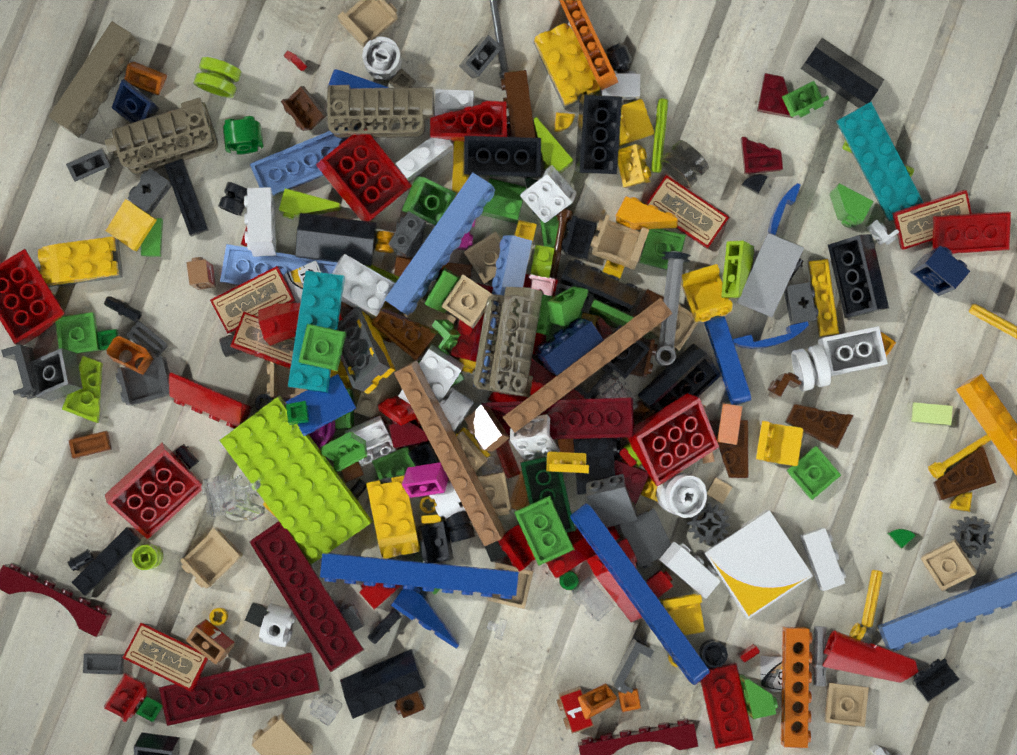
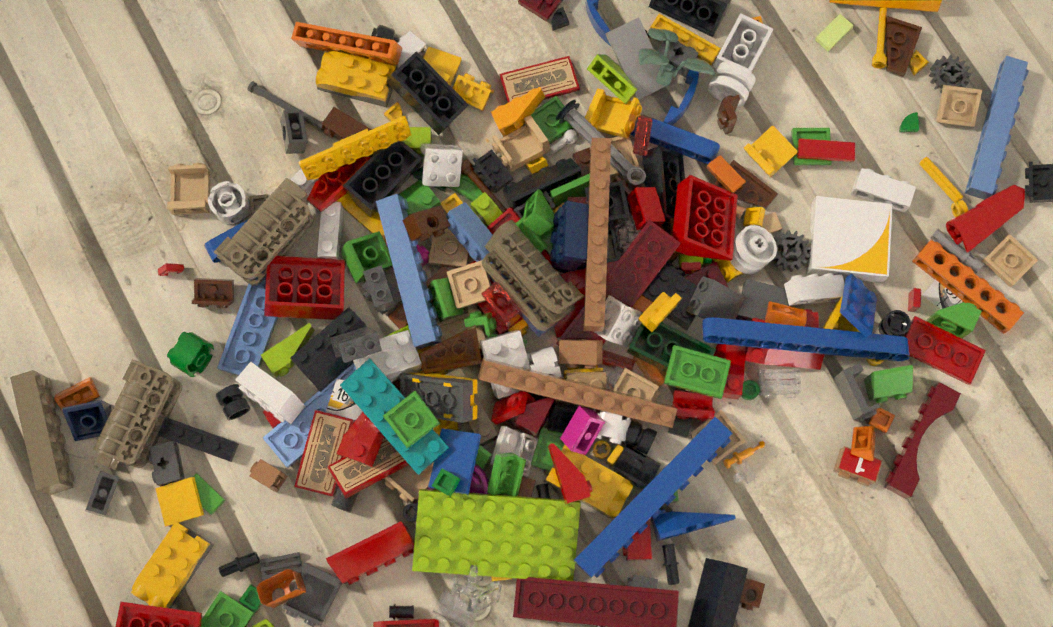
camera: 50 degrees left, 10 degrees down
lime wheel [193,57,242,98] -> none
light orange wheel [375,231,395,253] -> none
lime axle [651,98,668,173] -> none
clear smoke wheel [660,140,709,188] -> none
reddish brown wing [785,404,854,449] -> none
none -> yellow bracket [298,116,411,180]
none -> dark grey panel [330,326,382,363]
none -> reddish brown brick [402,205,450,242]
none -> clear red slope [481,282,523,328]
none -> red slope [548,443,593,505]
none -> white bar [550,129,578,154]
none -> red brick [627,187,665,230]
none -> clear red slope [633,114,652,156]
none -> sand green plant [638,28,716,86]
none -> light orange piece [723,441,765,469]
none -> yellow tile [743,207,765,227]
none -> orange slope [765,301,807,327]
none -> red tile [797,138,855,162]
none -> blue plate [840,274,877,337]
none -> bright green slope [864,365,913,404]

